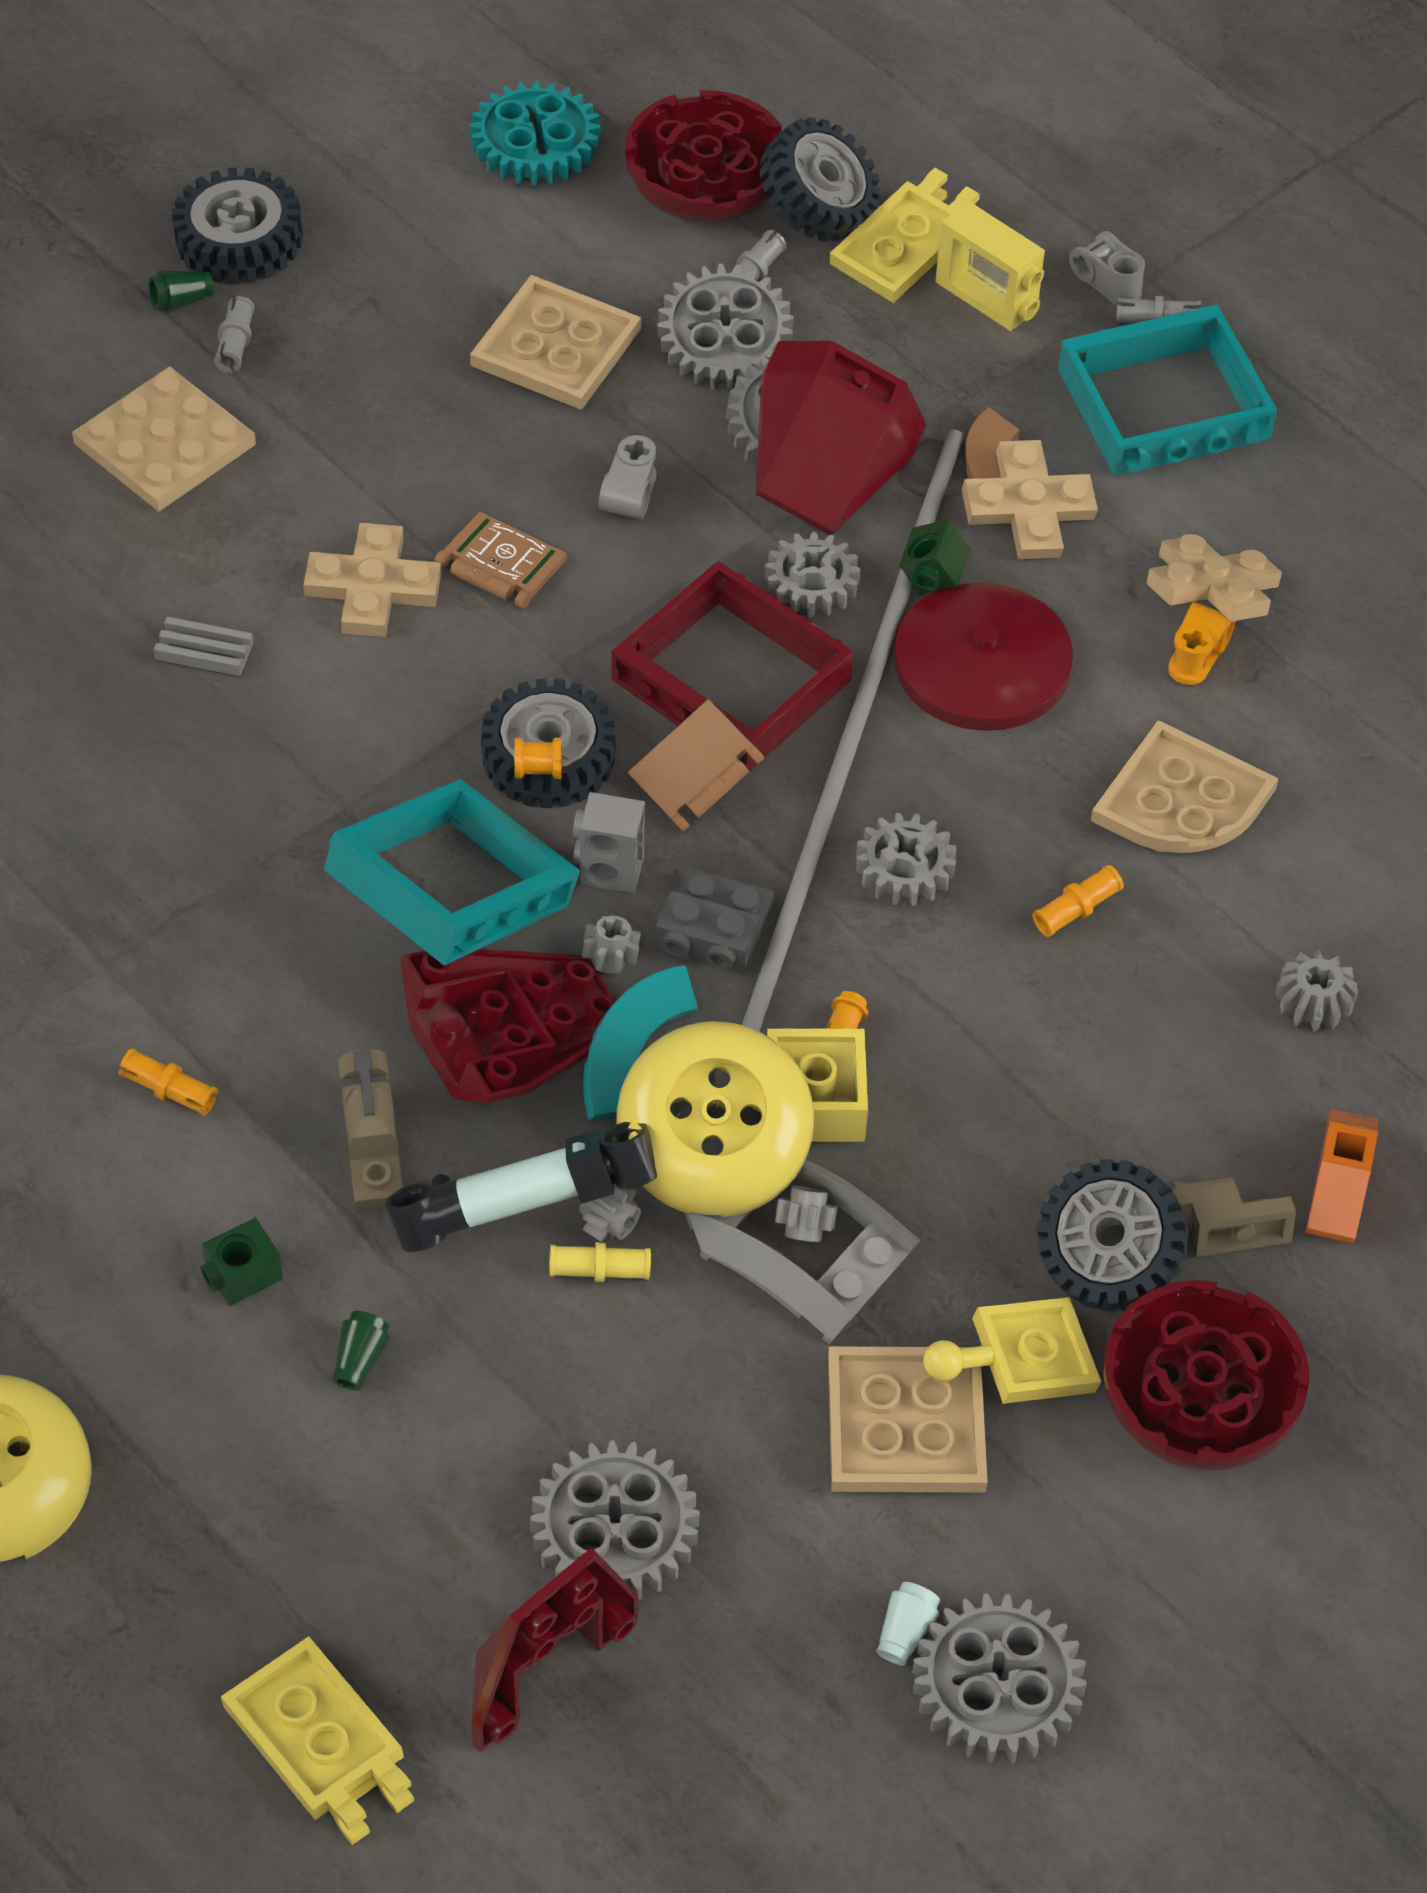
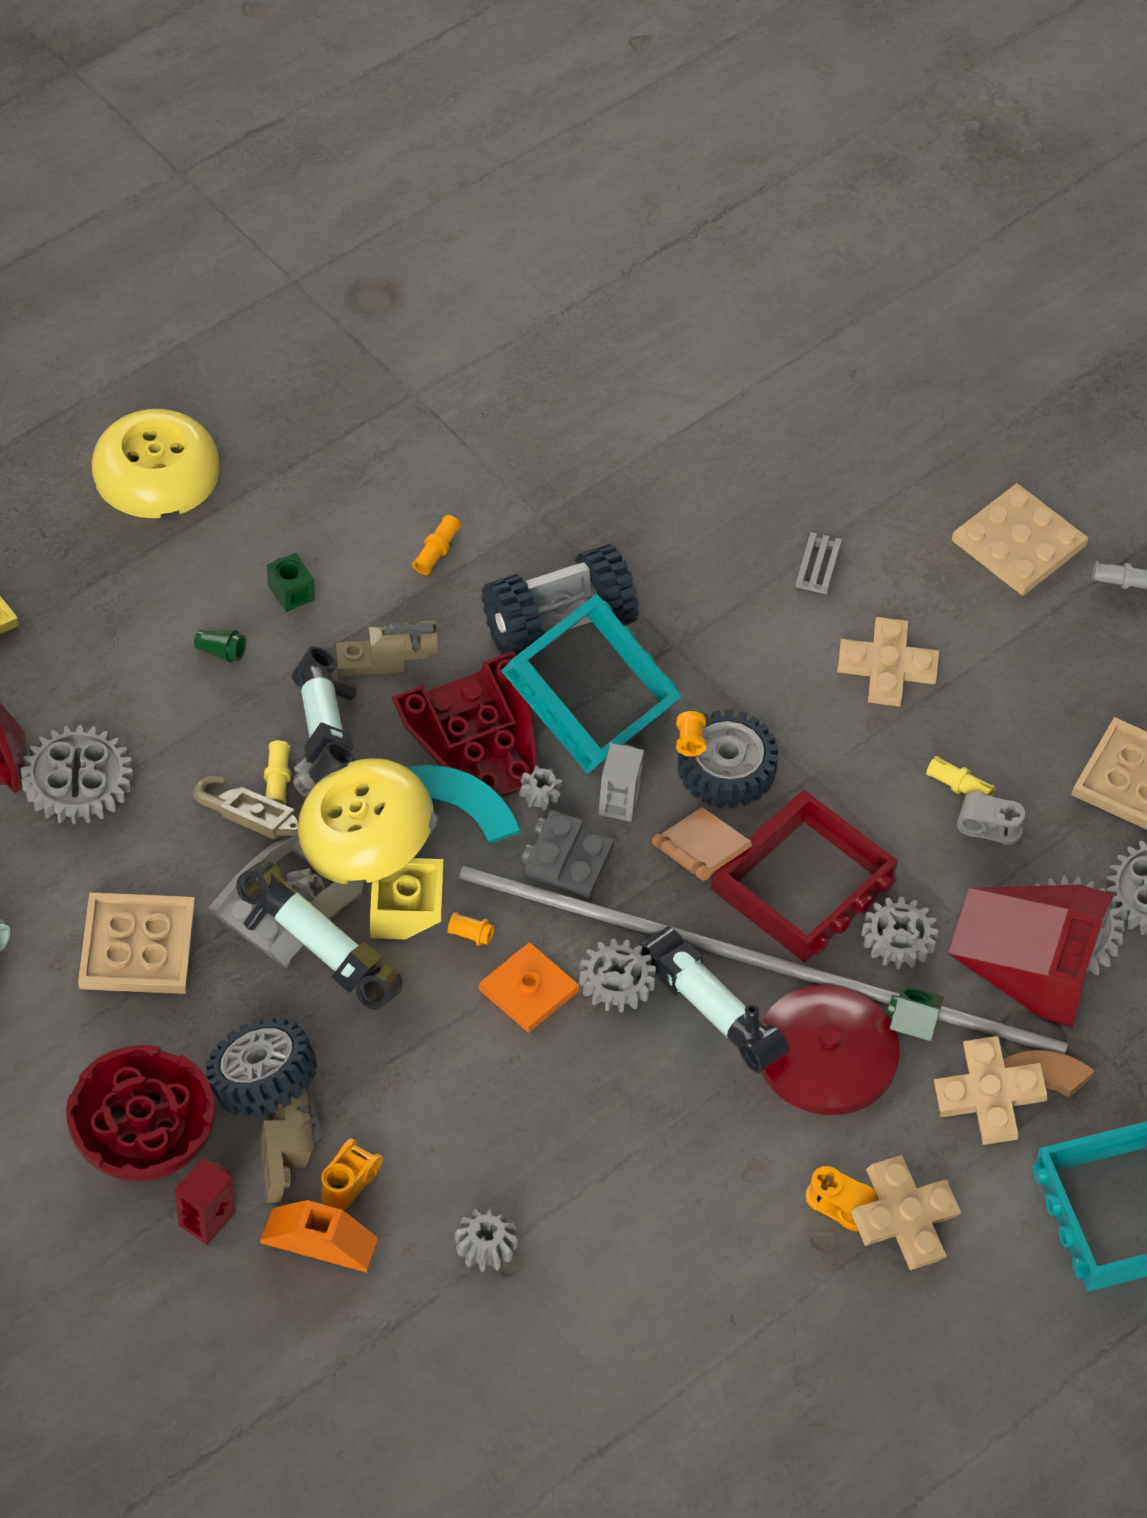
camera: 90 degrees right, 0 degrees up
medium nougat piece [434,511,567,609] -> none
light yellow plate [923,1297,1101,1404] -> none
light orange pin [1032,865,1124,937] -> none
tan plate [1091,720,1279,853] -> none
none -> dark red brick [175,1158,235,1245]
none -> dark tan plate [193,776,298,840]
none -> black piece [236,861,403,1010]
none -> light orange piece [321,1138,384,1210]
none -> orange plate [479,942,579,1033]
none -> black plate [481,544,639,656]
none -> piece [638,926,789,1073]
none -> light yellow pin [926,756,996,797]

